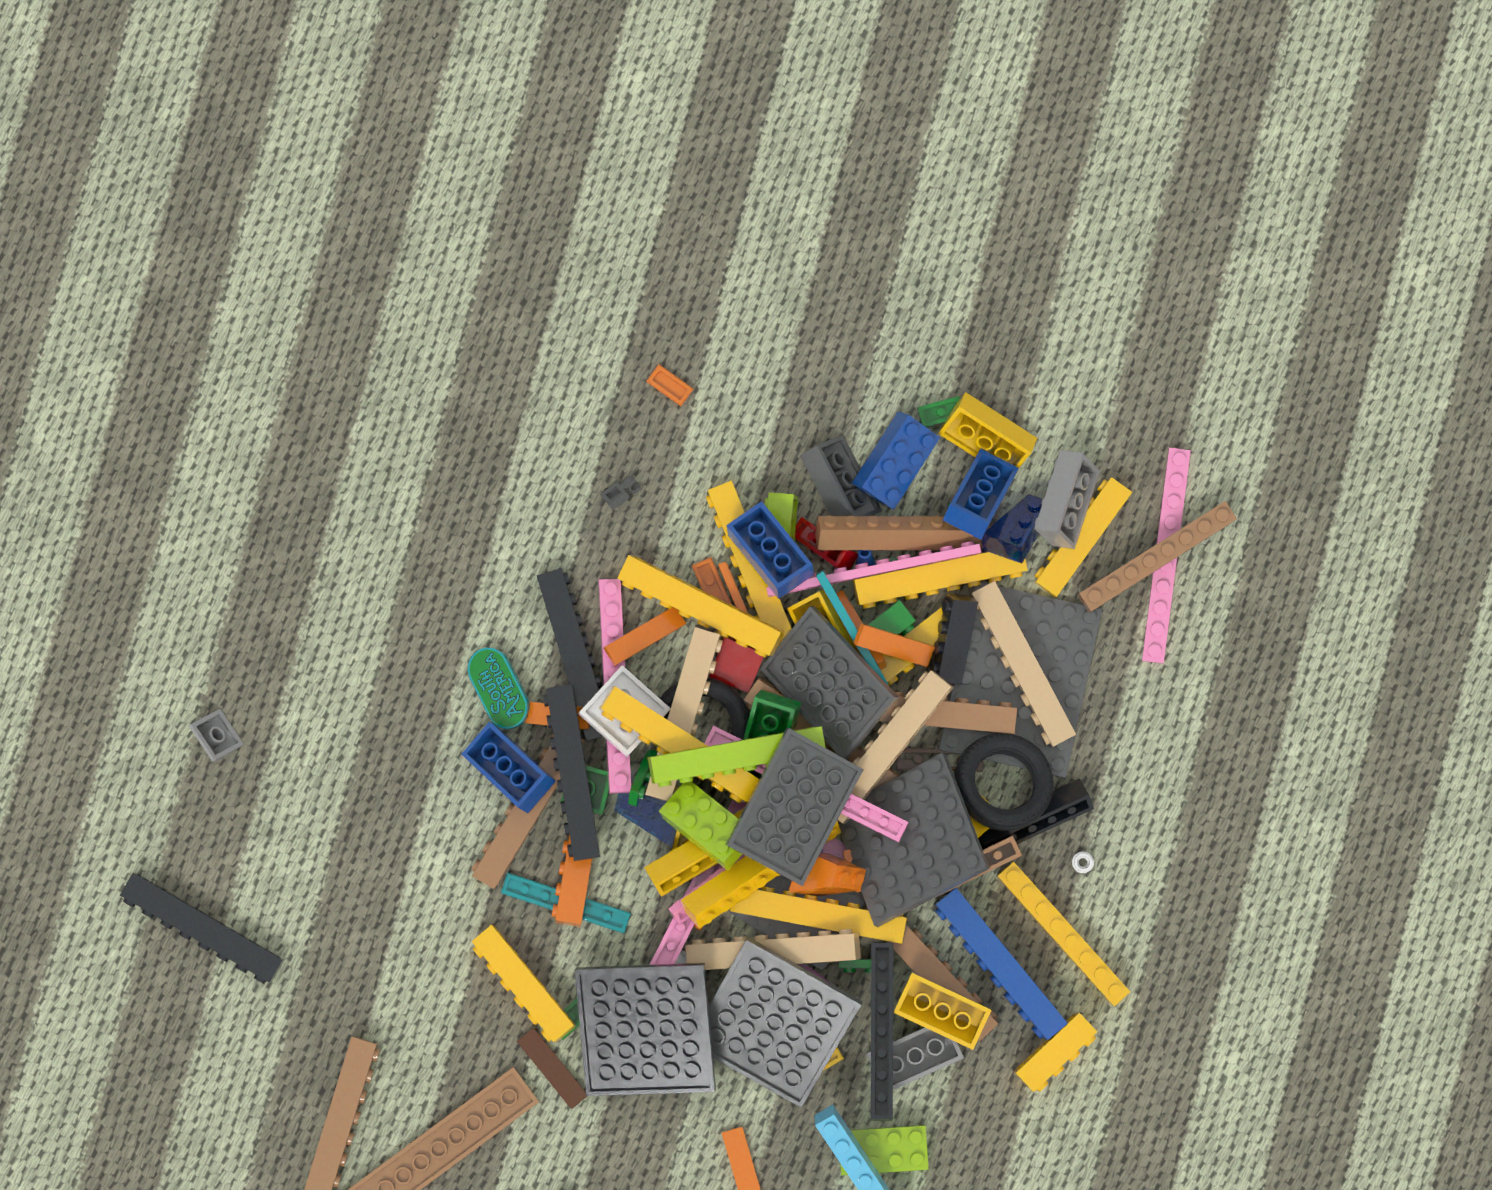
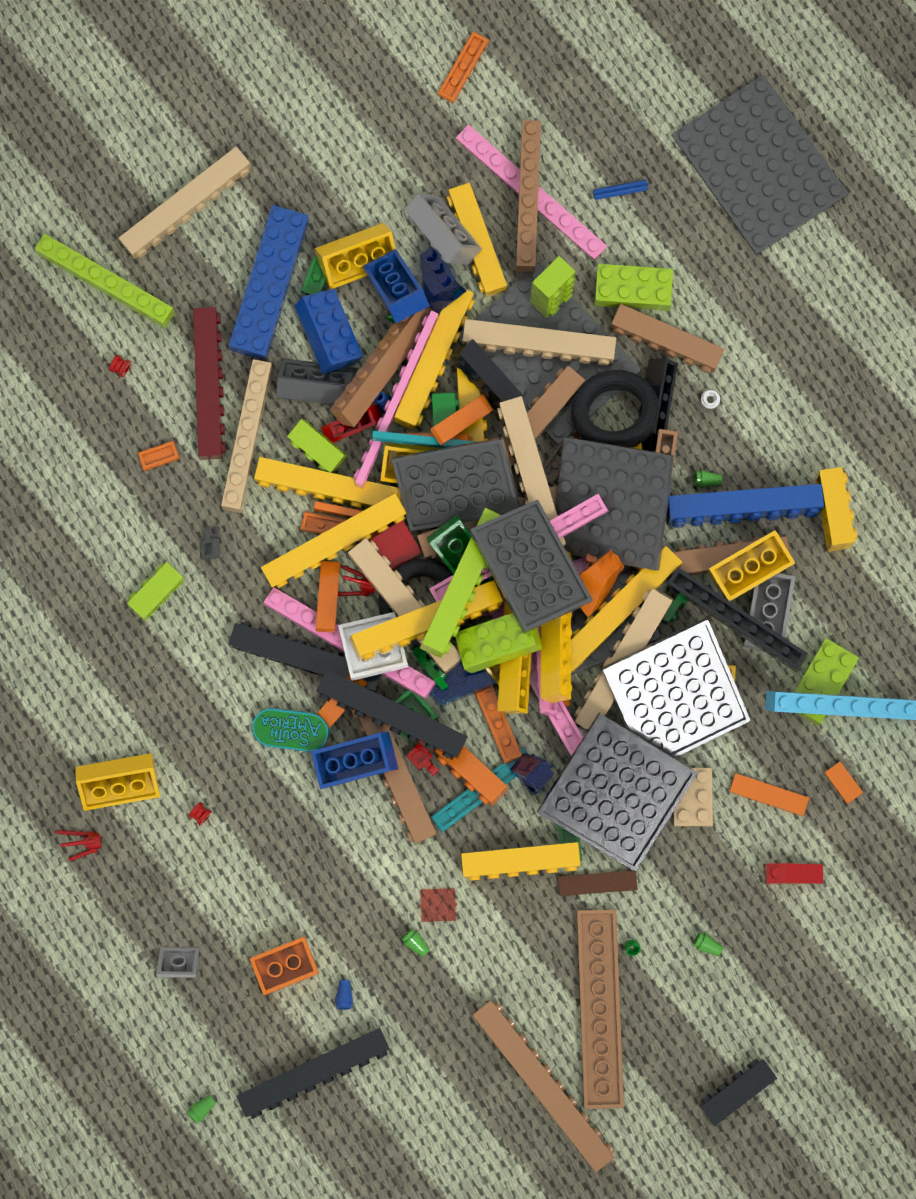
camera: 55 degrees left, 5 degrees down
blue brick [726,501,814,599] -> none
yellow brick [996,862,1130,1006] -> none
none -> lime brick [35,233,175,329]
none -> red plant [55,830,102,861]
none -> yellow slope [75,753,160,811]
none -> red wheel [109,354,131,378]
none -> tan brick [119,147,251,259]
none -> lime brick [127,562,185,622]
none -> bright green cone [186,1095,216,1124]
none -> red wheel [188,802,212,826]
none -> dark red brick [193,307,226,460]
none -> tan brick [221,359,273,513]
none -> blue brick [229,205,309,361]
none -> orange brick [249,936,320,996]
none -> blue cone [334,980,354,1010]
none -> red plant [338,565,375,597]
none -> bright green cone [401,929,430,957]
none -> red plate [406,743,439,777]
none -> clear red piece [419,888,457,922]
none -> orange tile [437,32,489,104]
none -> orange tile [475,686,523,764]
none -> clear blue wedge [509,753,555,795]
none -> lime brick [530,256,576,318]
none -> blue axle [593,180,648,200]
none -> lime brick [594,264,673,311]
none -> medium nougat brick [611,304,724,374]
none -> green hinge [624,939,641,956]
none -> dark grey plate [671,75,849,255]
none -> tan plate [673,768,713,827]
none -> bright green cone [693,469,722,488]

